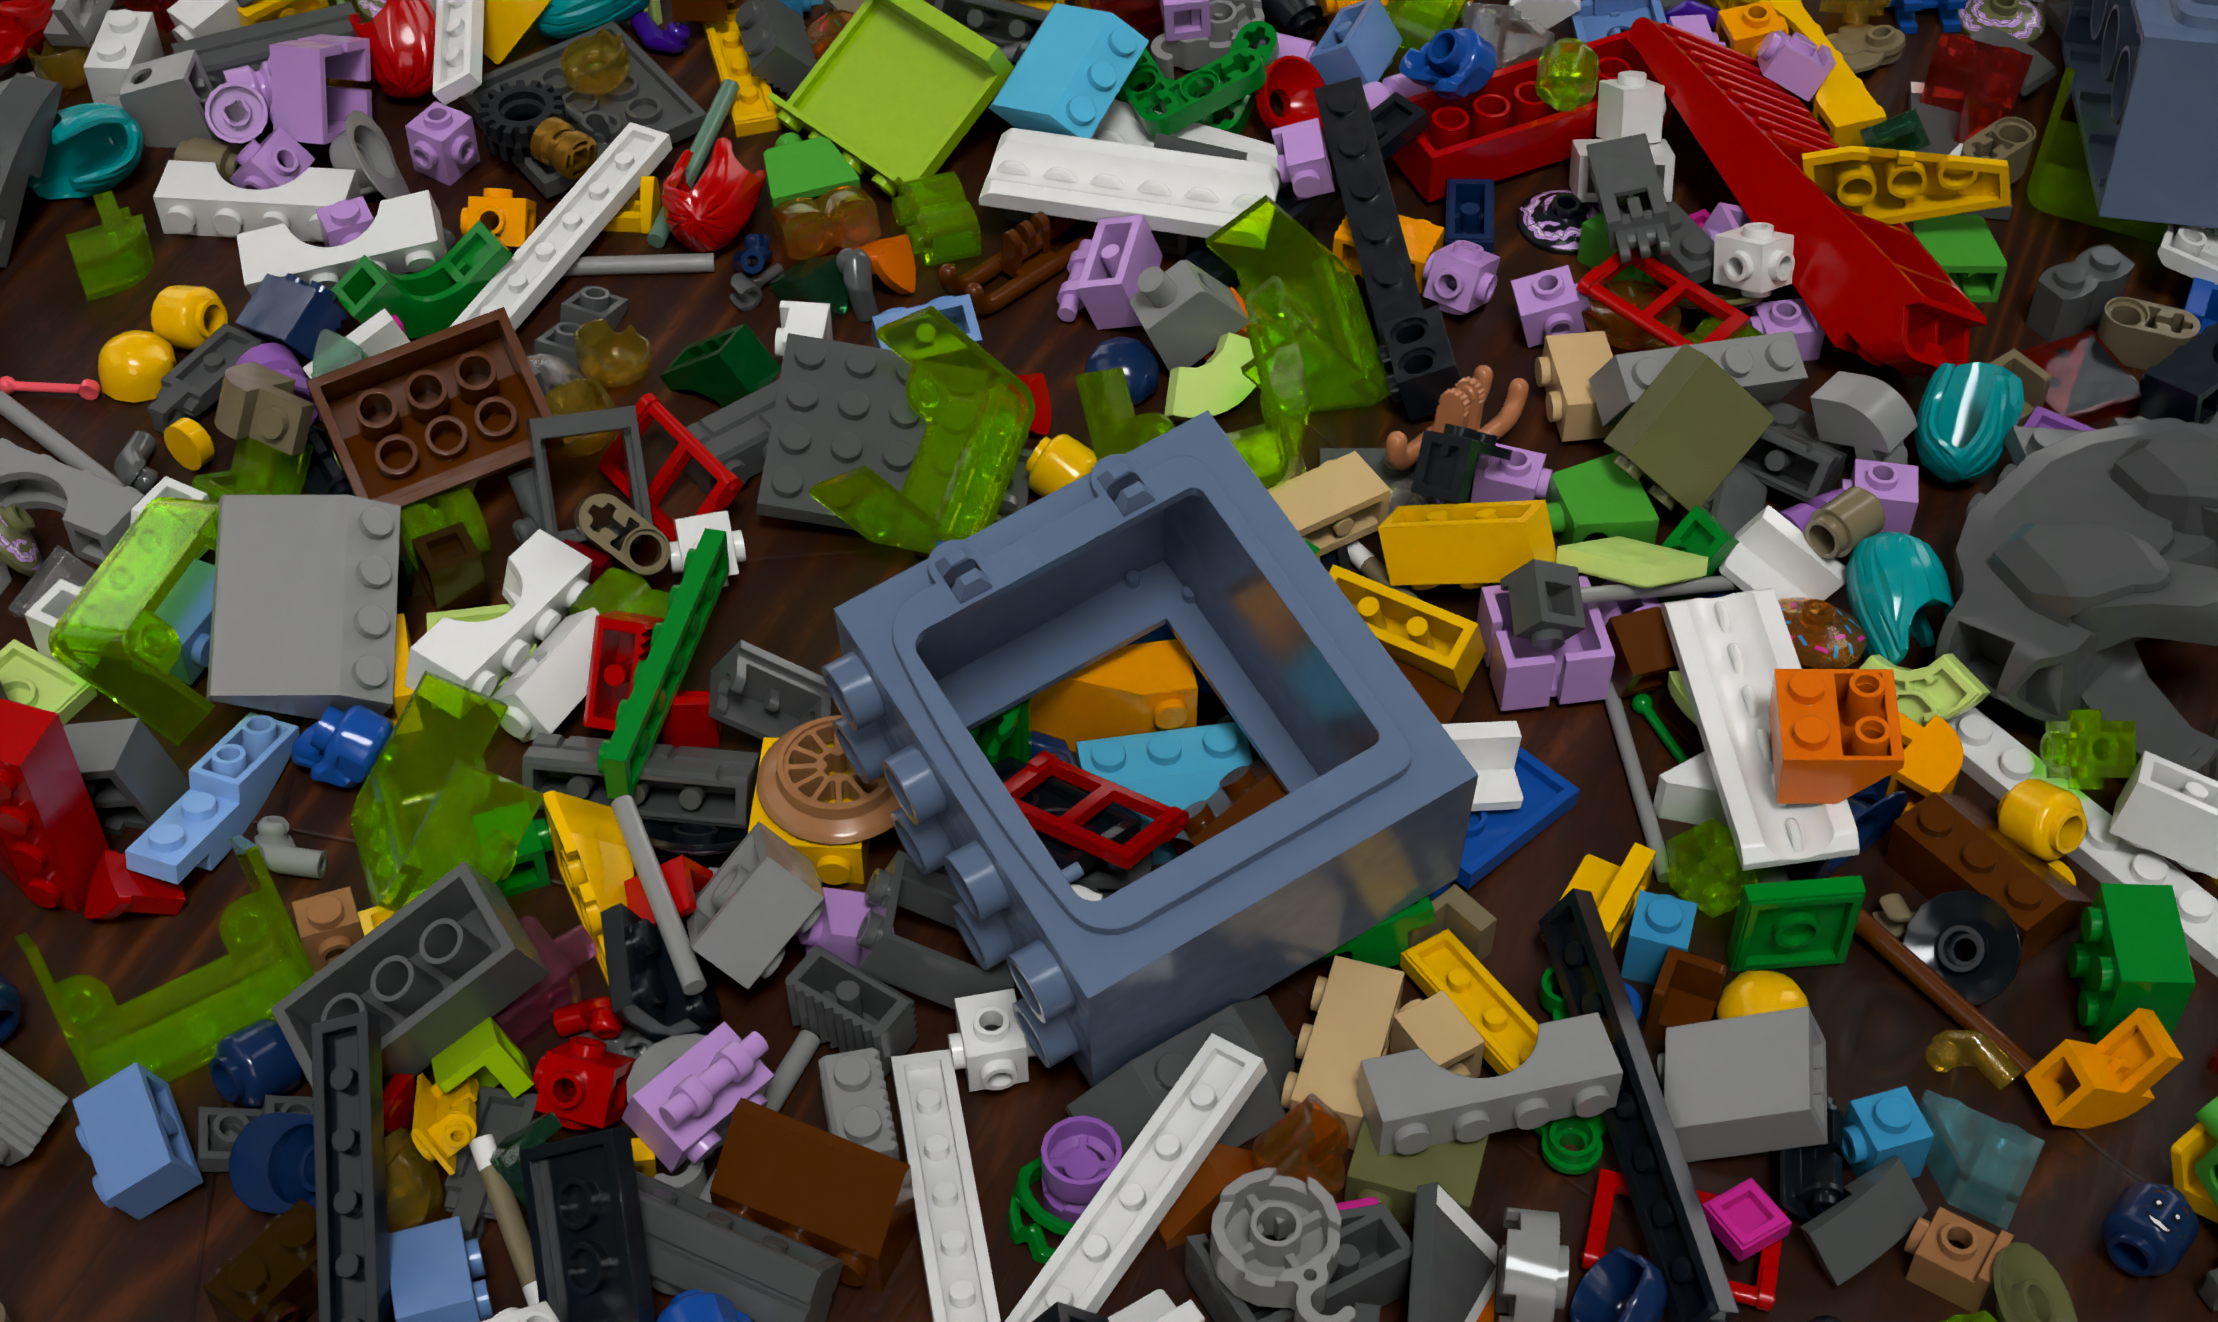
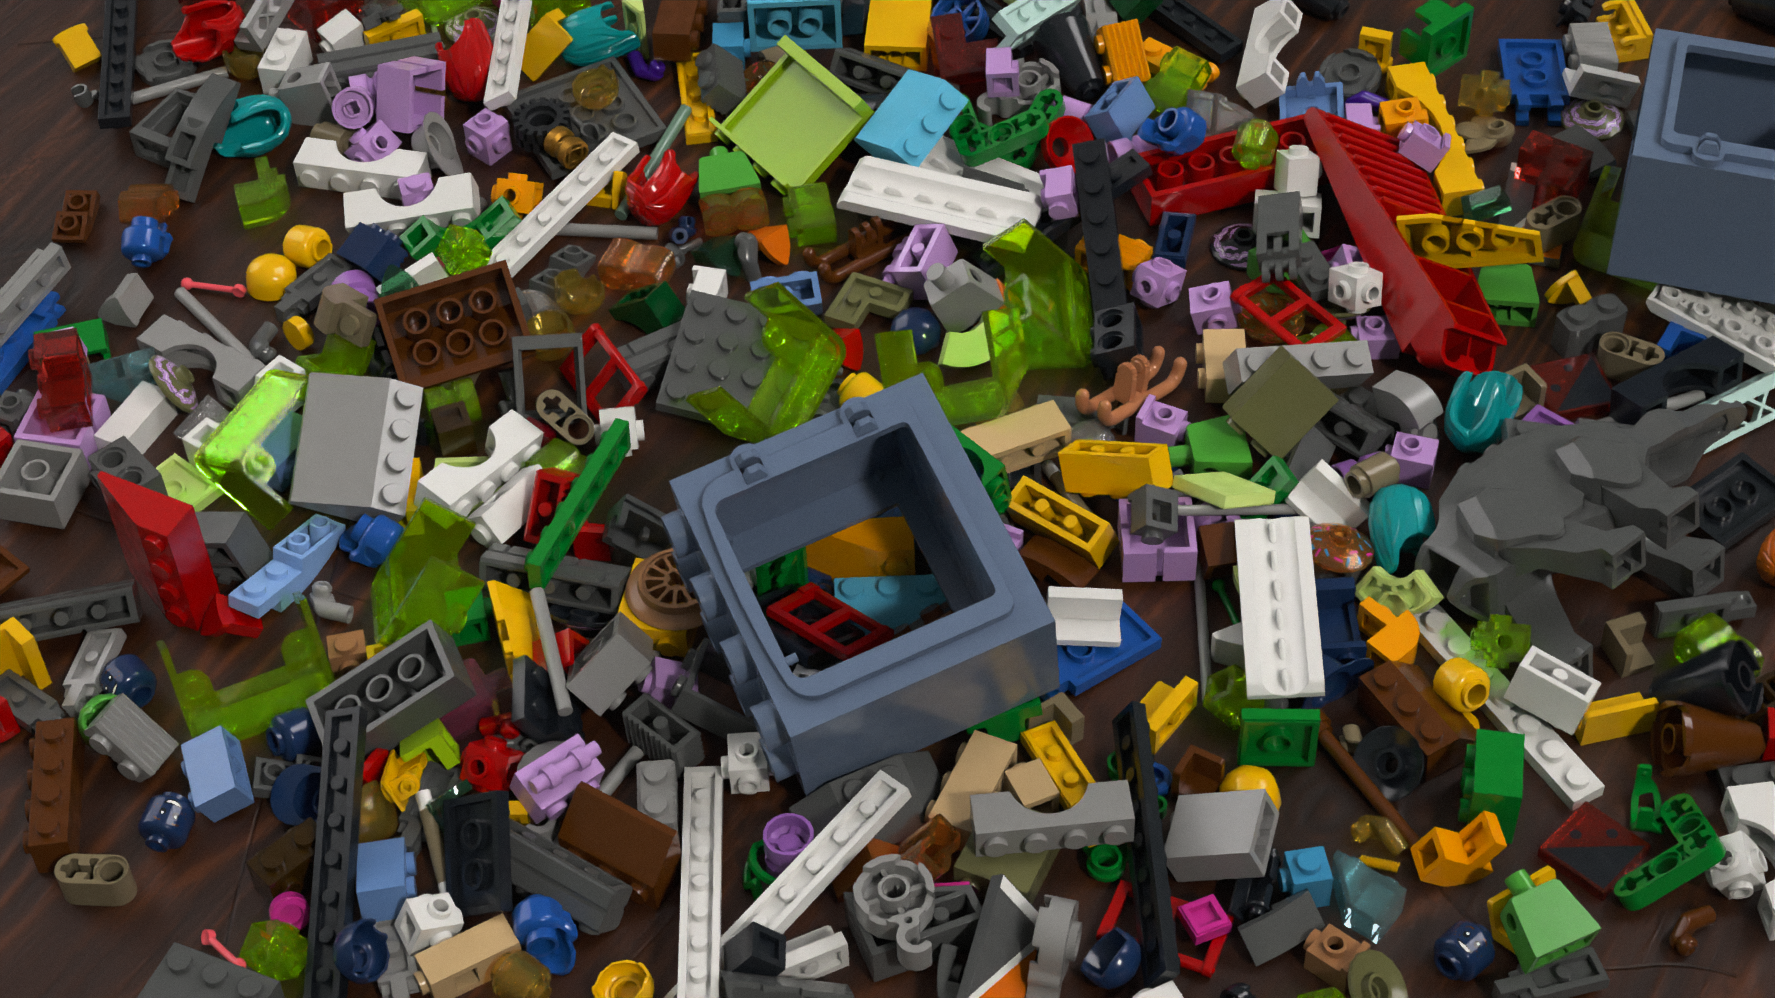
camera: 10 degrees right, 0 degrees up
black bracket [1411,424,1512,503] -> none
dark azure brick [1621,890,1698,986] -> none
orange slope [1769,669,1905,804] -> none
none -> dark blue head [138,792,196,852]
none -> clear neon green brick [435,224,493,276]
none -> clear orange brick [597,238,676,290]
none -> olive plate [824,272,914,329]
none -> yellow leg [1358,854,1400,873]
none -> yellow tile [1544,270,1592,305]

